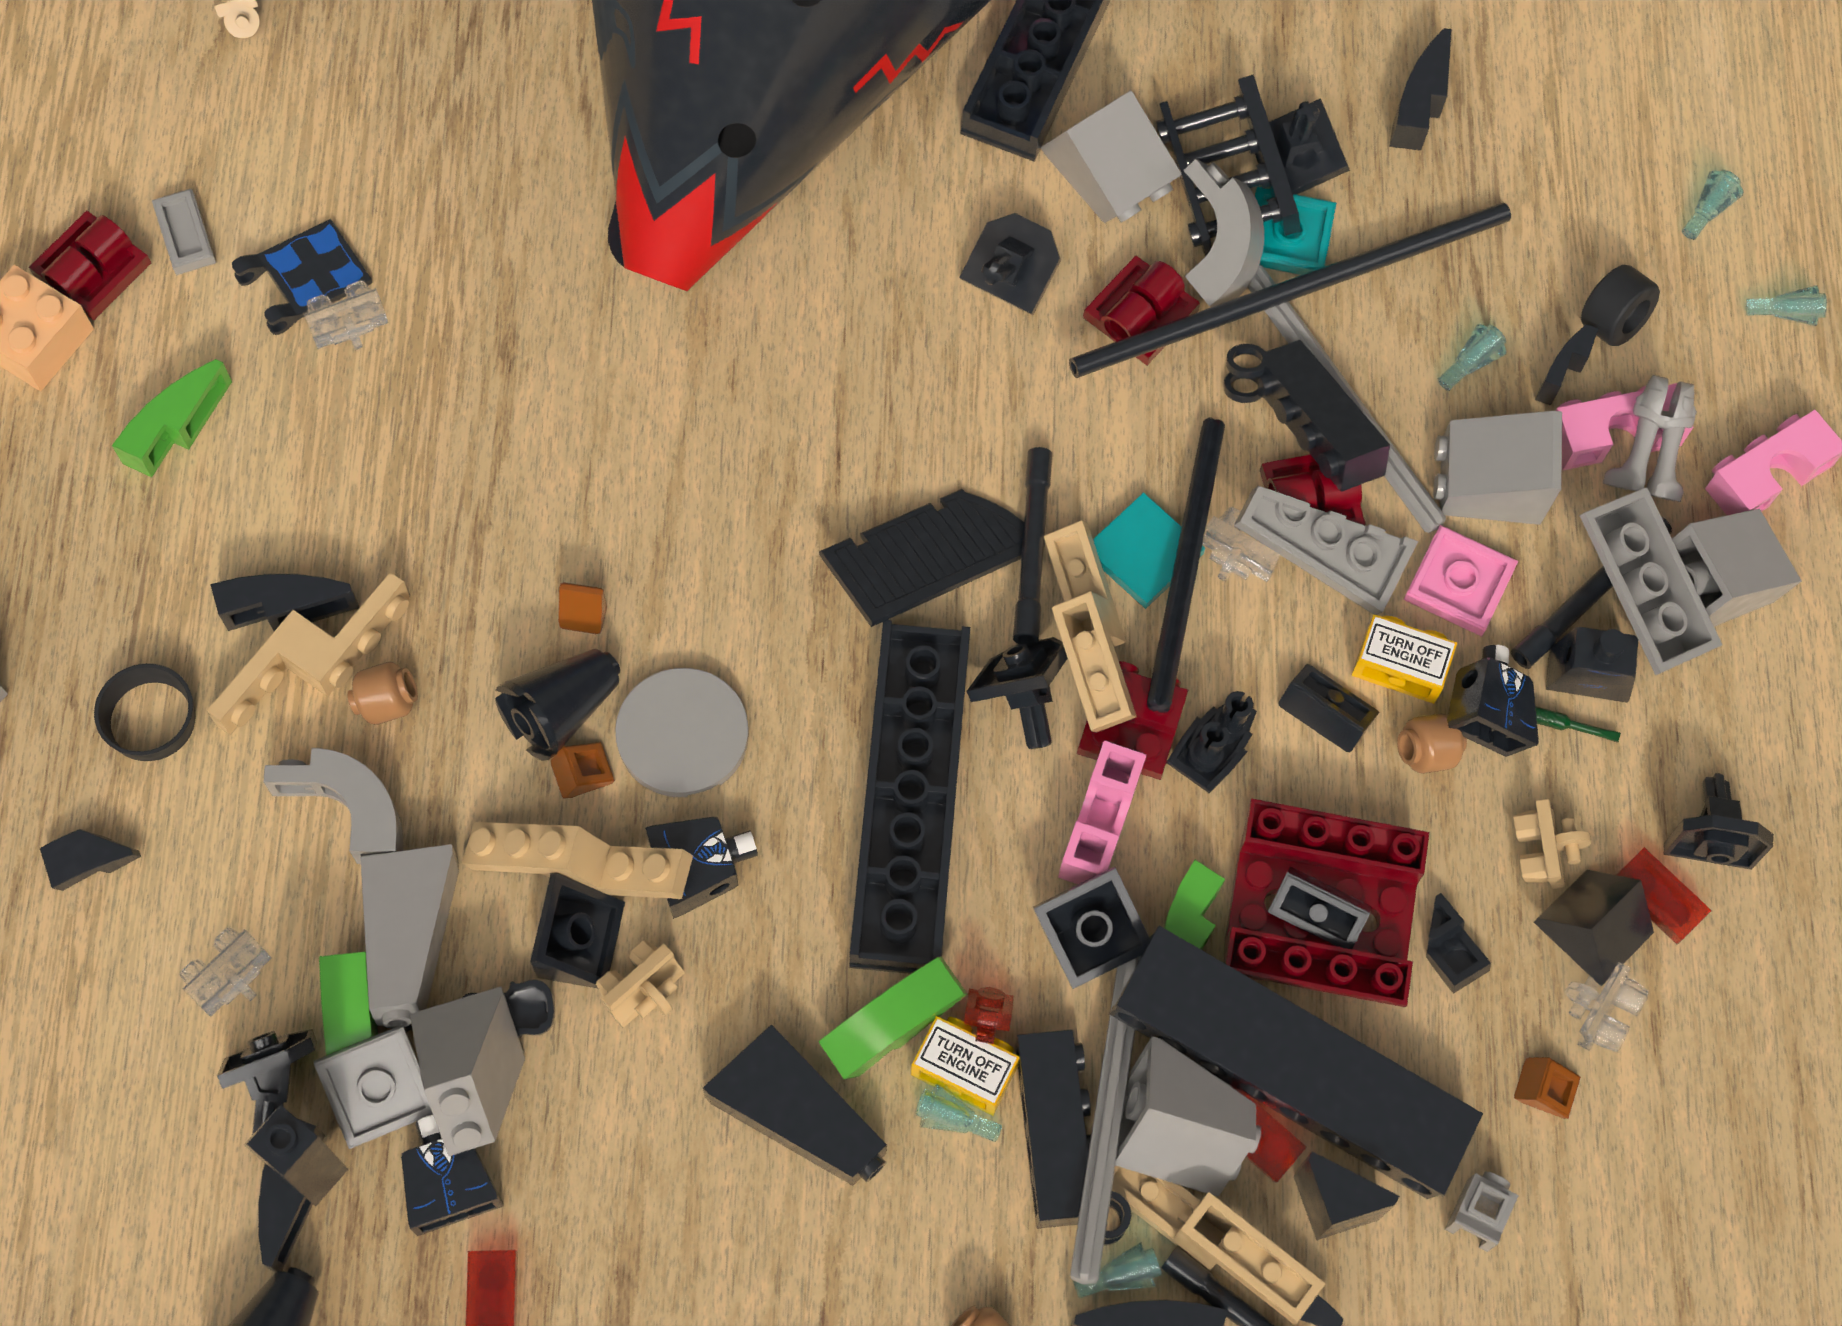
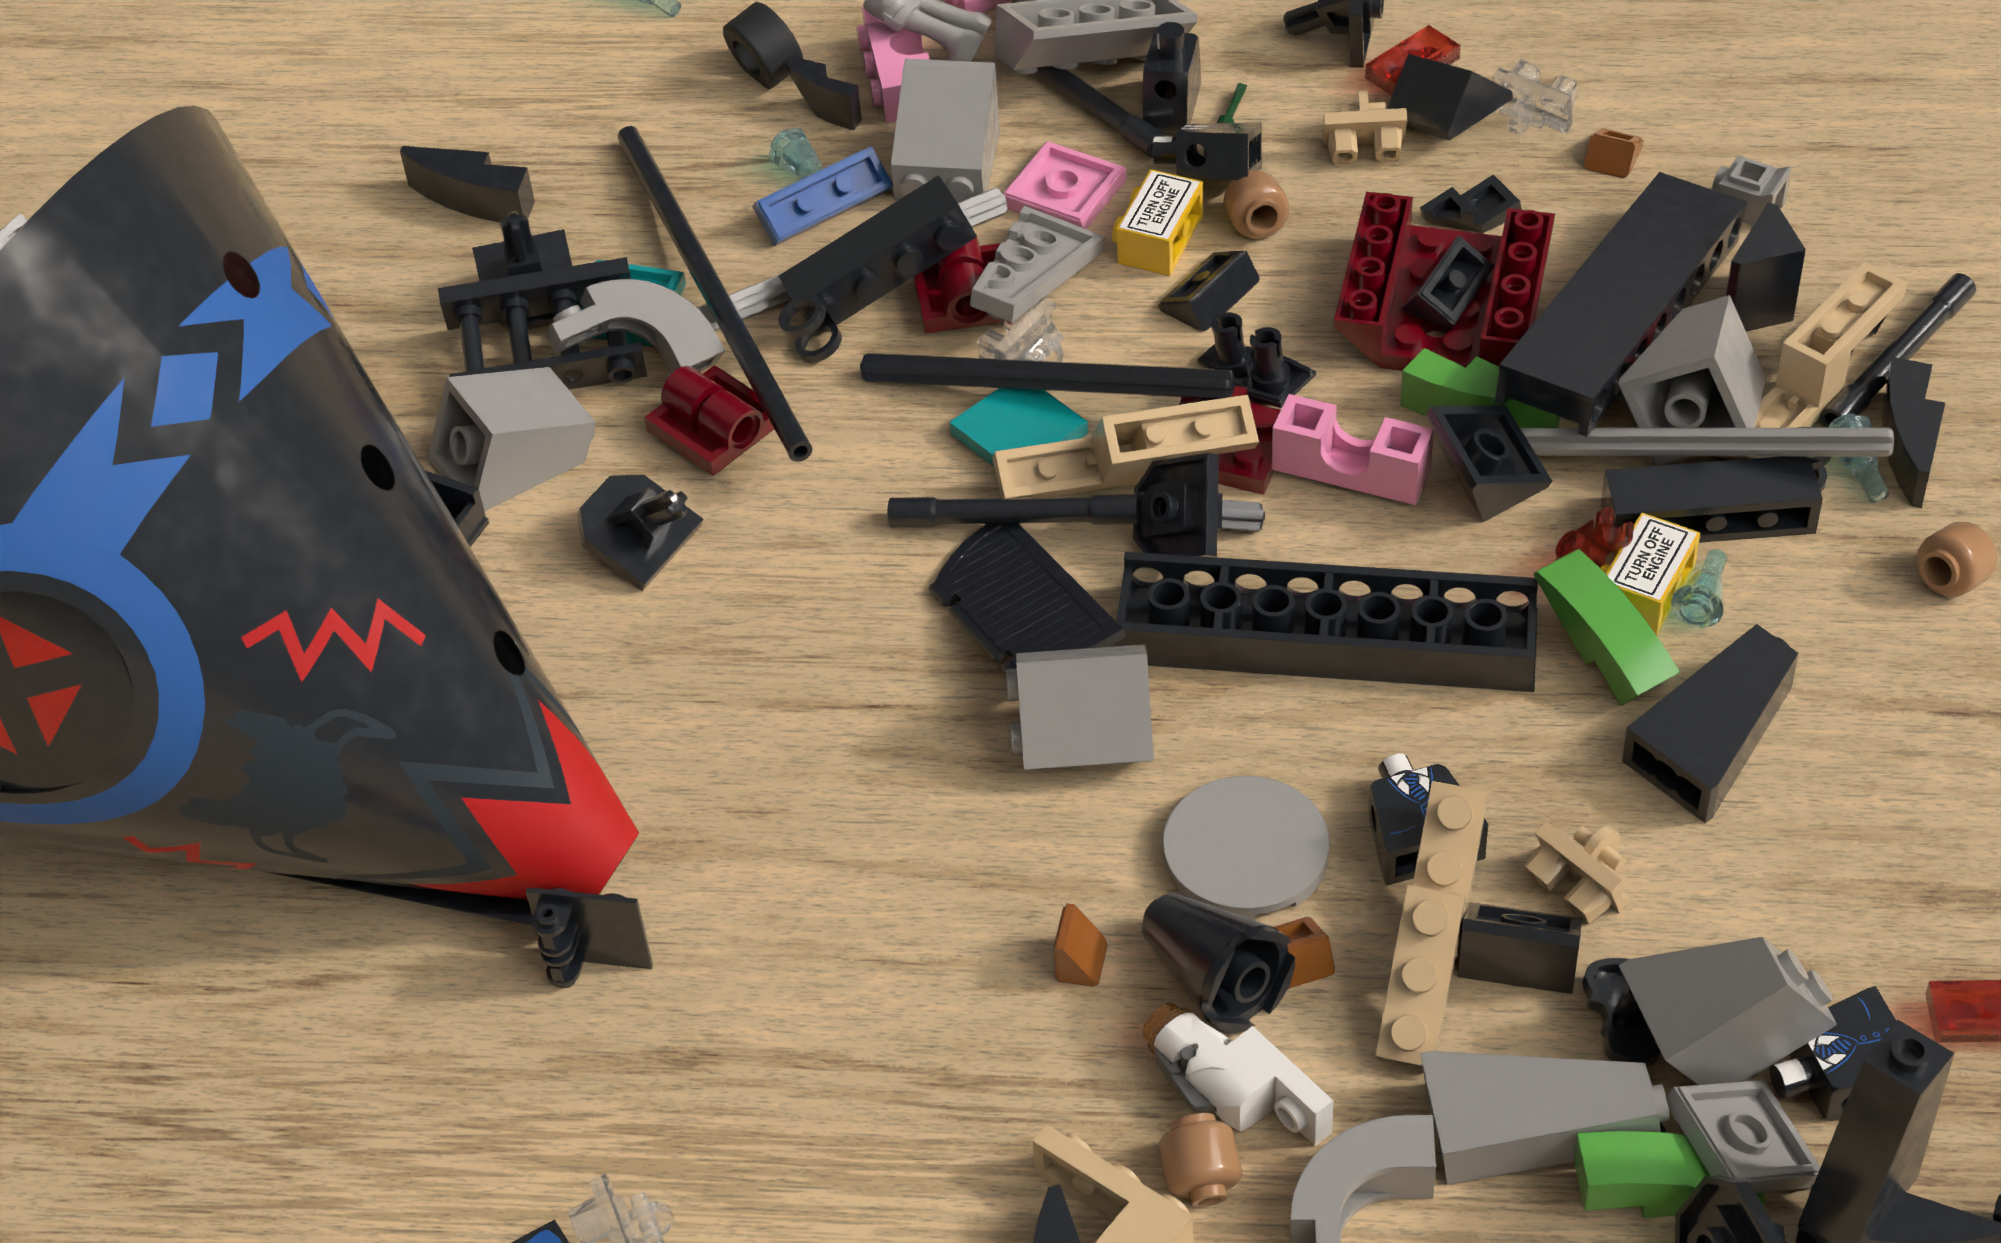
camera: 80 degrees left, 20 degrees down
none -> black hinge [526,887,653,988]
none -> tile [752,146,893,246]
none -> light grey brick [1006,644,1154,770]
none -> white plate [1142,1002,1333,1146]

